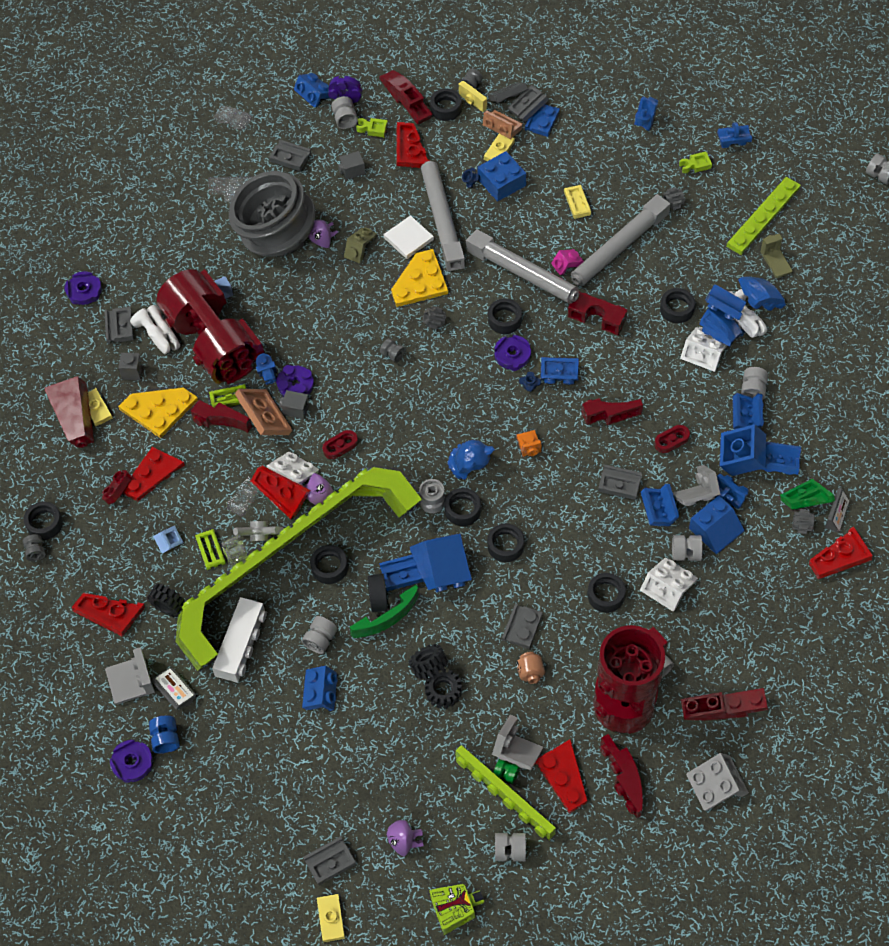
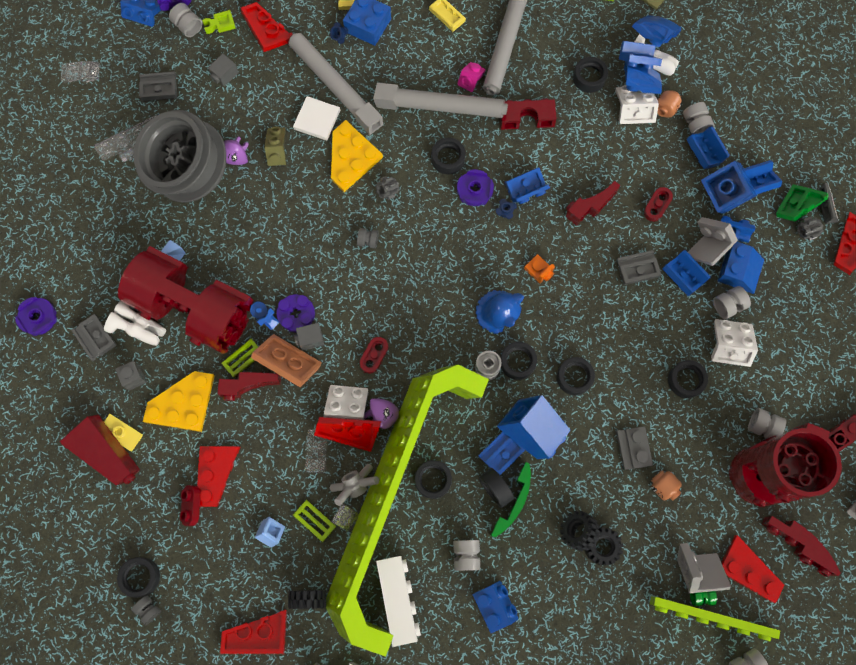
camera: 30 degrees left, 15 degrees up
none -> nougat head [657,90,682,118]

